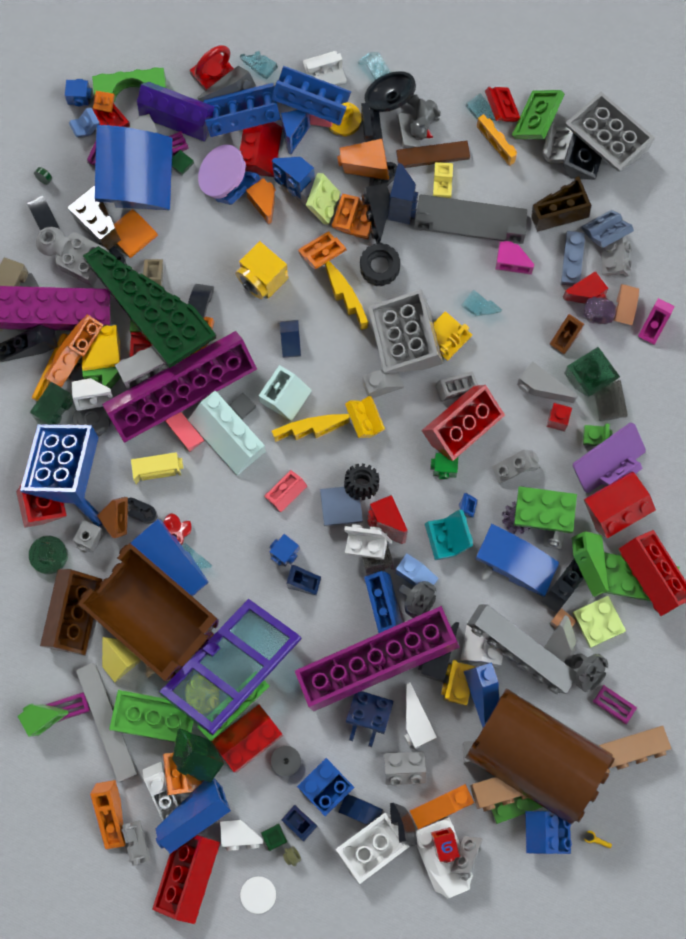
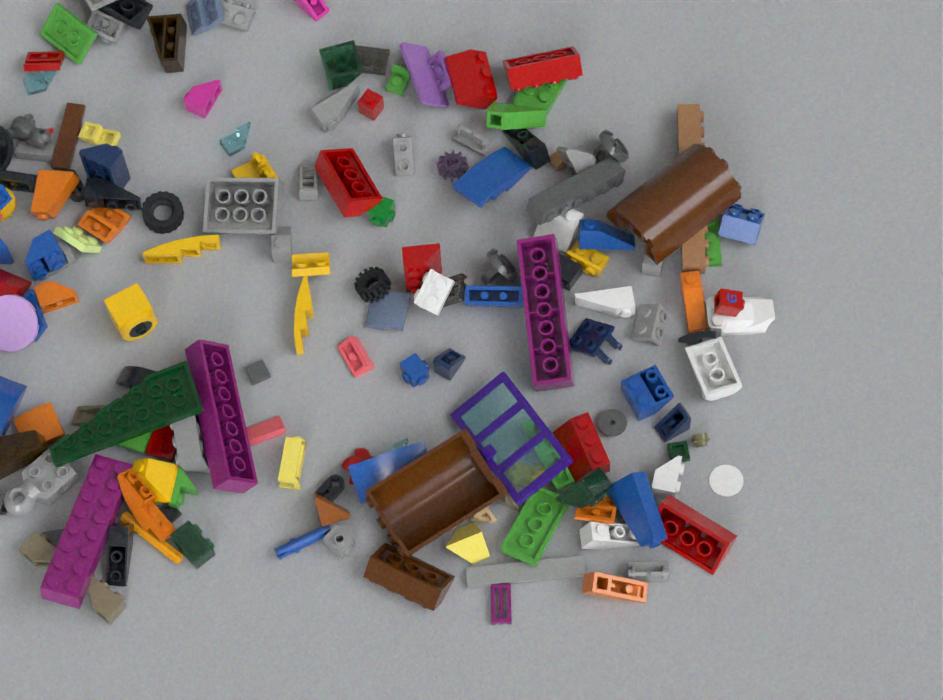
camera: 70 degrees left, 10 degrees down
red slope [16,485,67,528] -> none
bright green slope [17,703,69,737] -> none
blue slope [20,424,99,503] -> none
clear green tile [29,536,68,575] -> none
white slope [72,378,113,411] -> none
dark grey tile [72,406,111,436] -> none
light aqua slope [188,391,266,475] -> none
light aqua slope [259,365,312,422] -> none
dark blue slope [280,320,301,358] -> none
orange slope [298,231,347,269] -> none
dark blue slope [338,794,383,825] -> none
light blue slope [395,553,438,586] -> none
dark grey bracket [414,194,528,244] -> none
teal bracket [424,510,473,560] -> none
light grey hinge [451,836,483,881] -> none
blue slope [459,493,478,518] -> none
light orange plate [476,114,517,166] -> none
bright green plate [514,486,577,533] -> none
dark orange slope [550,314,585,354] -> none
sand blue plate [561,231,585,286] -> none
red slope [563,271,609,305] -> none
yellowish green plate [572,596,626,648] -> none
clear purple gear [583,297,616,325] -> none
yellow hand [584,830,612,848] -> none
magenta tile [592,685,637,725] -> none
nougat slope [613,284,639,325] -> none

